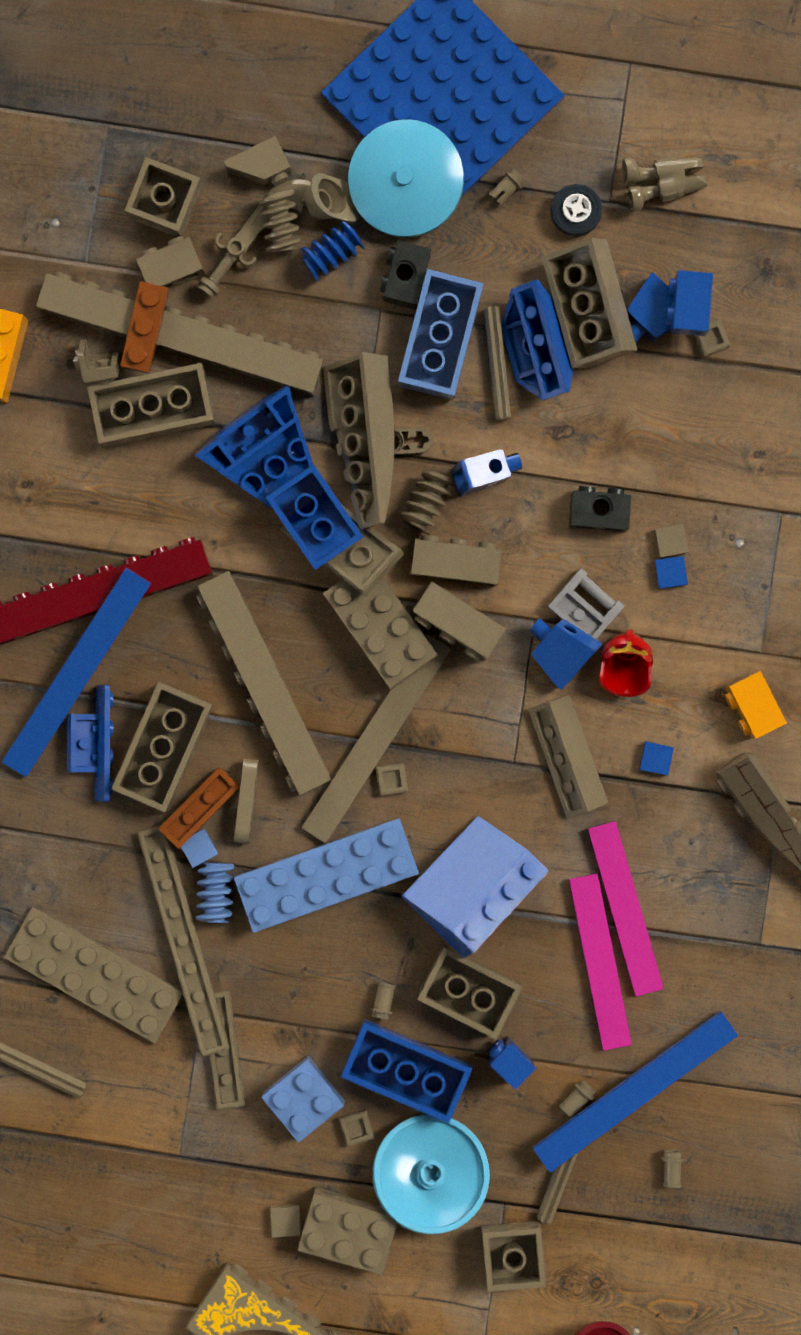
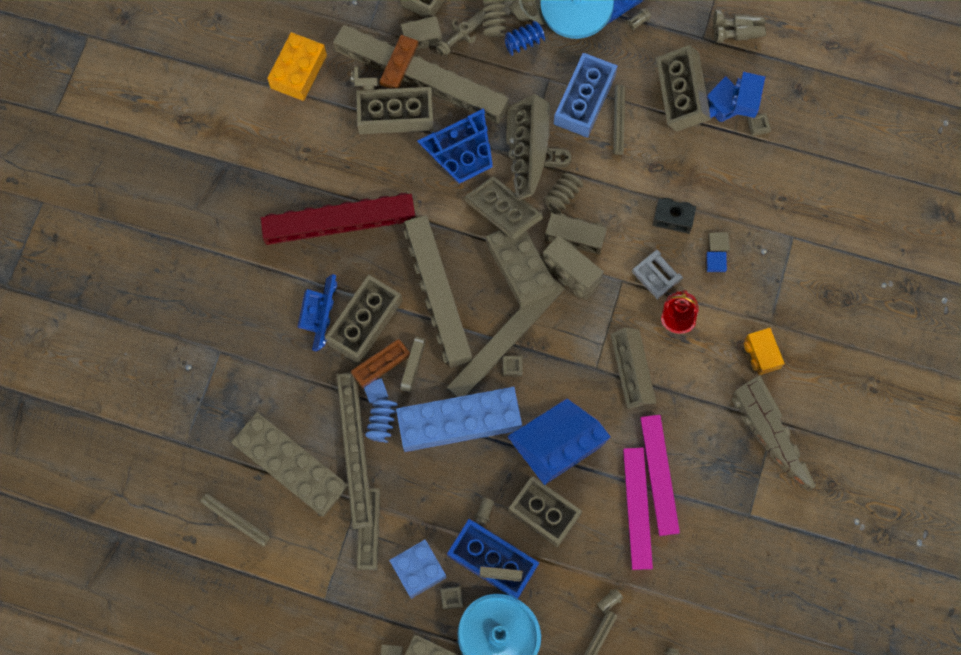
camera: 15 degrees right, 15 degrees down
blue tile [2,567,151,777] -> none
blue slope [265,464,363,570] -> none
pearl dark grey brick [380,240,432,310] -> none
torso [450,449,522,497] -> none
blue brick [488,1037,536,1090] -> none
blue wedge [501,280,574,401] -> none
blue torso [529,618,602,690] -> none
blue tile [532,1011,738,1173] -> none
black wheel [550,184,602,237] -> none
blue tile [639,741,674,775] -> none
none -> dark tan tile [480,566,523,581]

